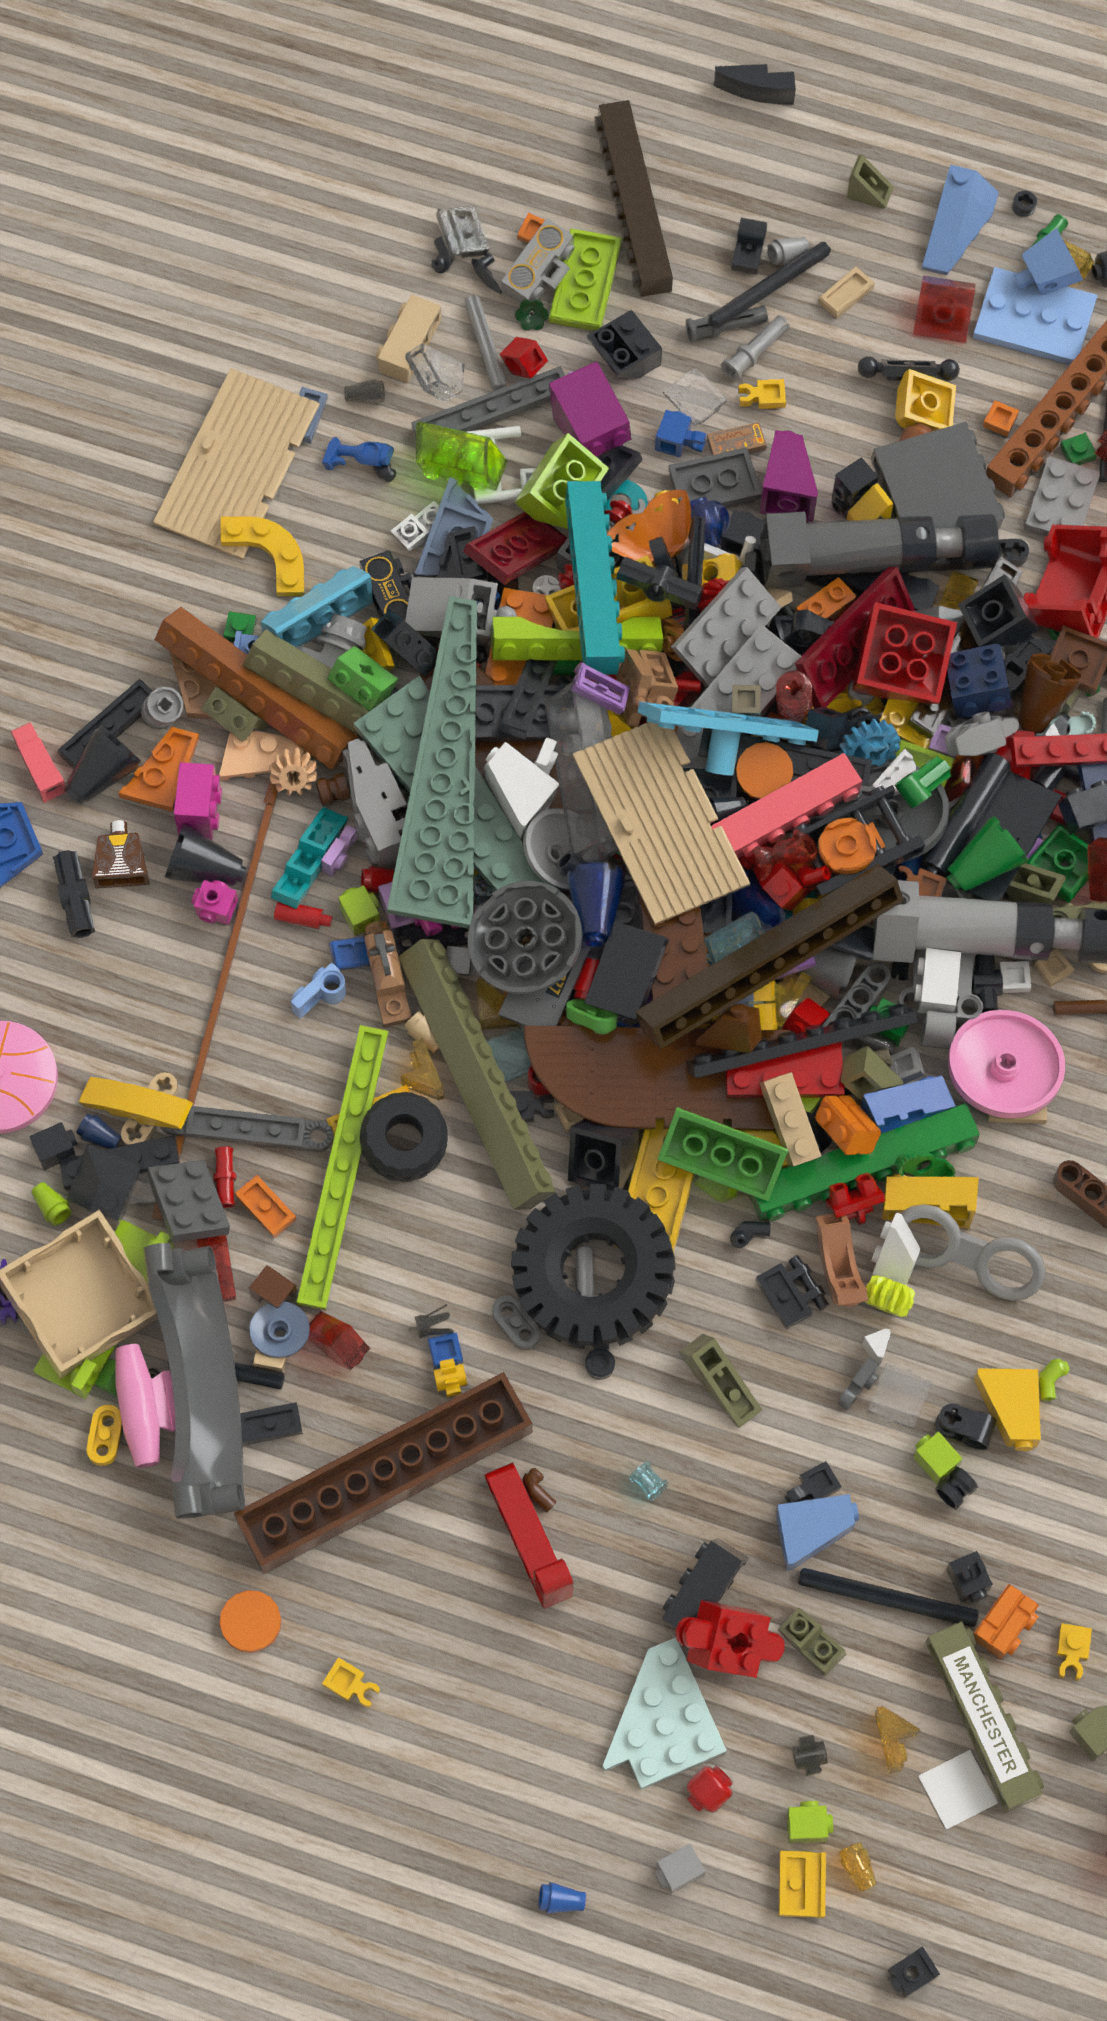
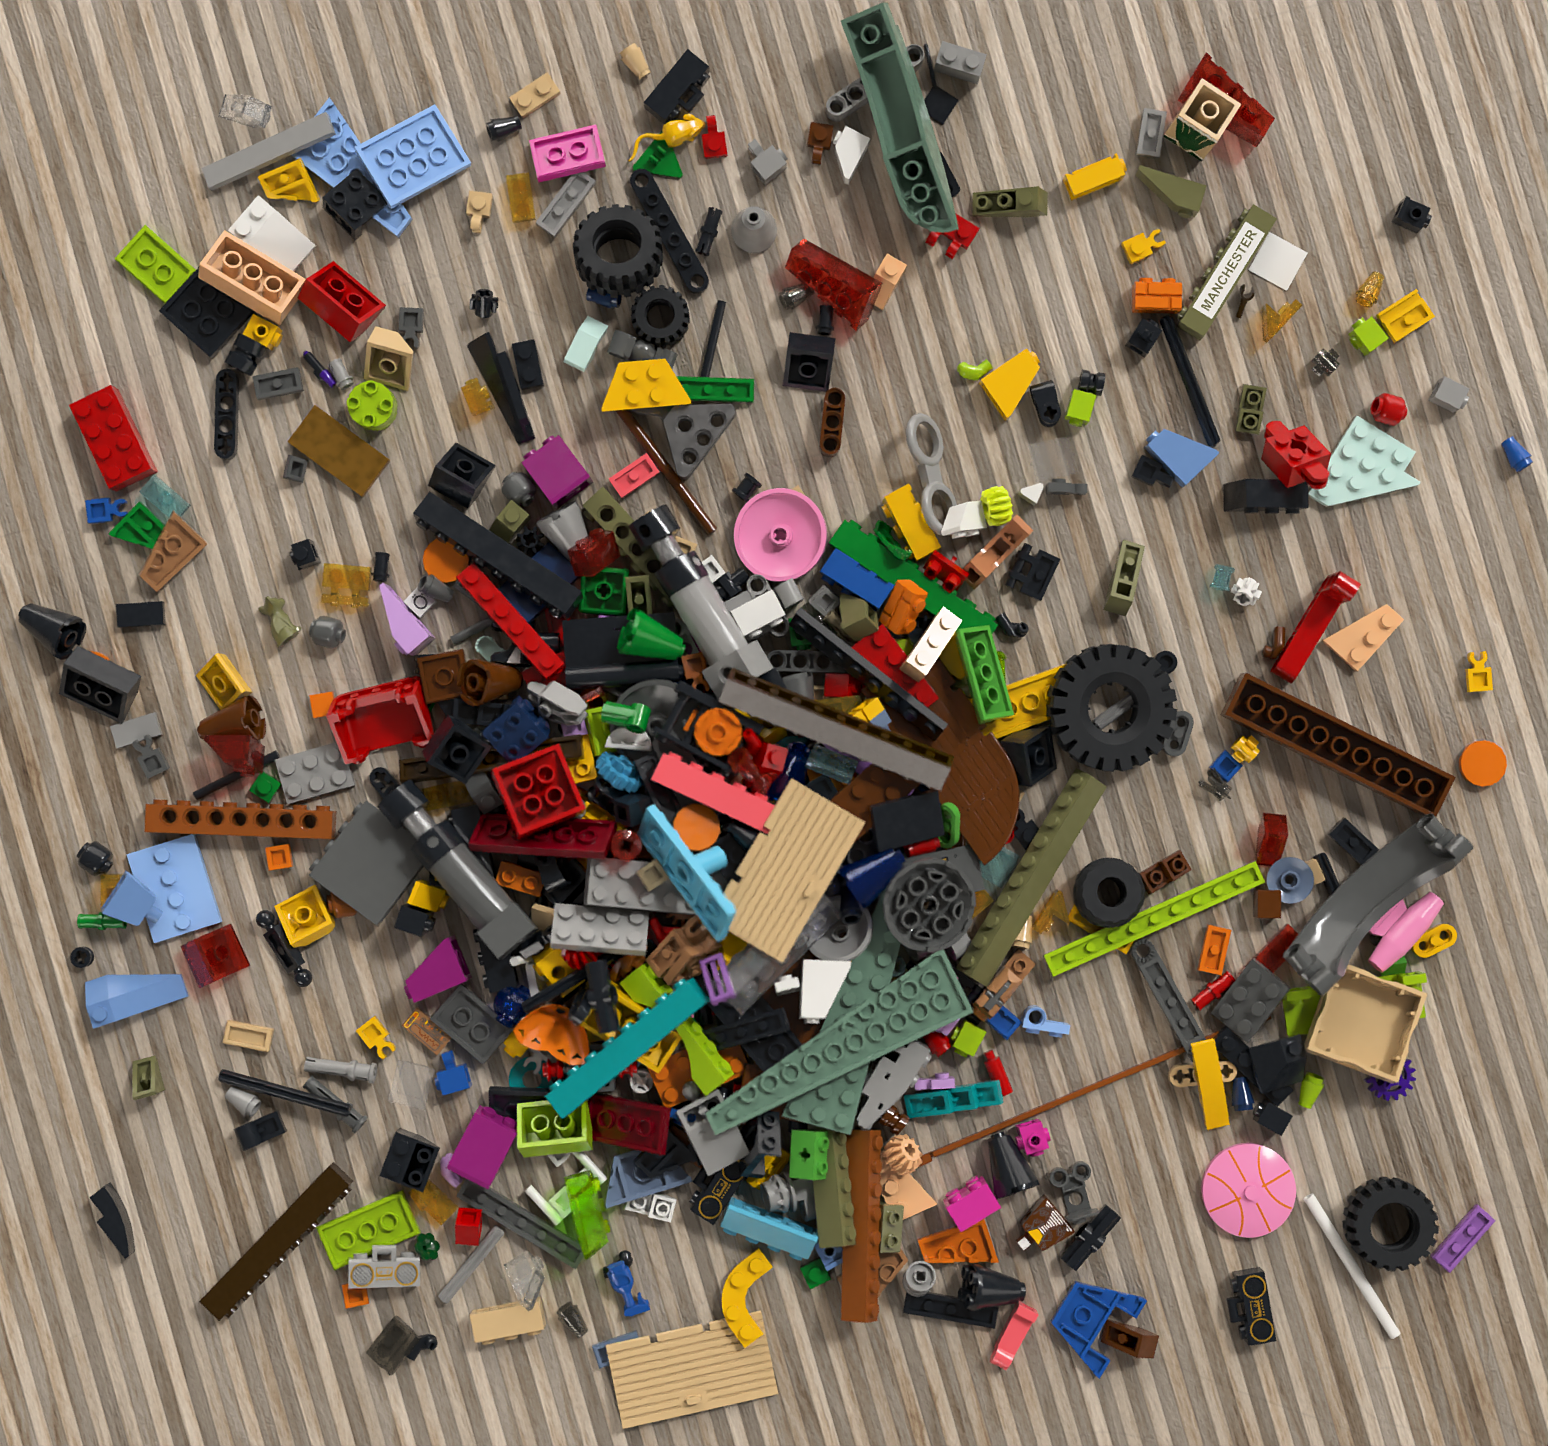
camera: 125 degrees left, 20 degrees up
black bar [471,253,502,295] -> none
reddish brown slope [696,1004,762,1053] -> none
none -> clear yellow slope [408,1179,458,1226]
none -> black bush [732,472,762,503]
none -> dark grey piece [1049,1161,1099,1224]
none -> reddish brown slope [1139,850,1192,894]
none -> white gear [1231,577,1262,606]
none -> dark brown hand [1236,284,1255,318]
none -> light nougat wing [1321,604,1404,671]

